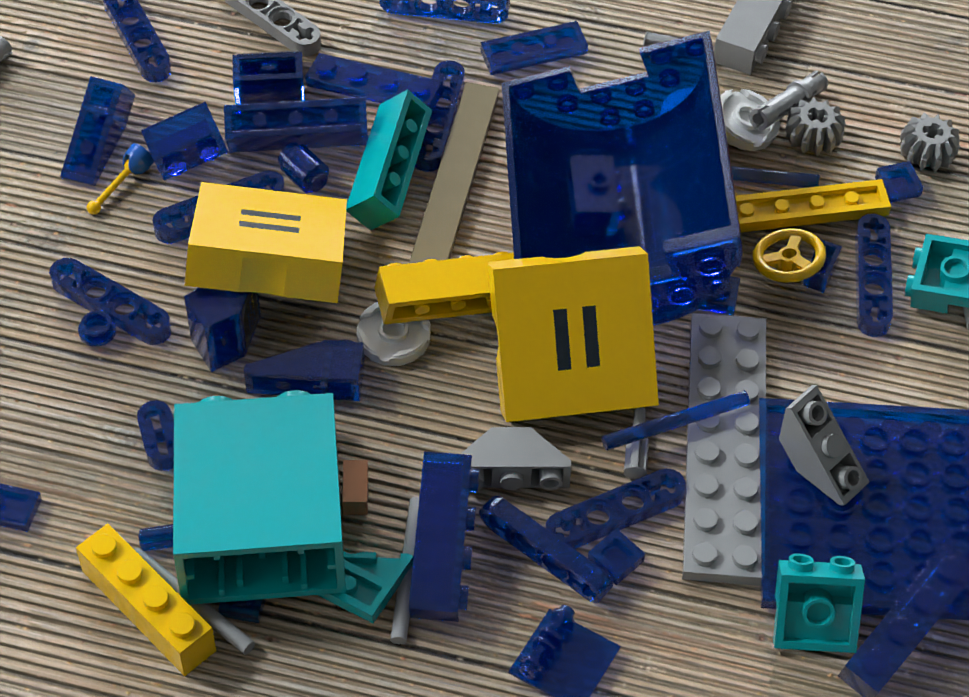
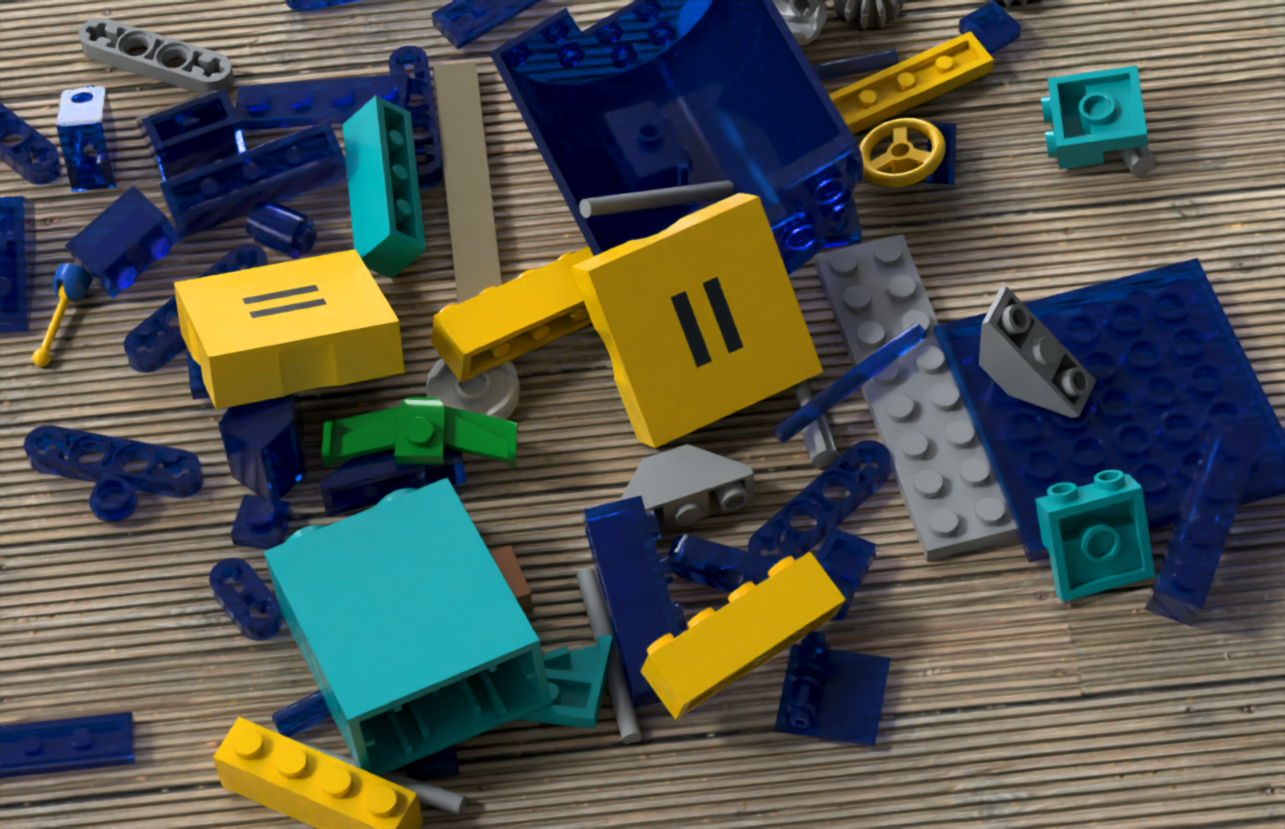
camera: 15 degrees left, 0 degrees up
clear blue beam [855,214,893,337] -> none
none -> clear blue torso [56,85,117,192]
none -> clear blue plate [230,494,293,550]
none -> green plate [322,397,519,467]
none -> light grey bar [580,180,735,218]
none -> yellow brick [640,552,846,720]

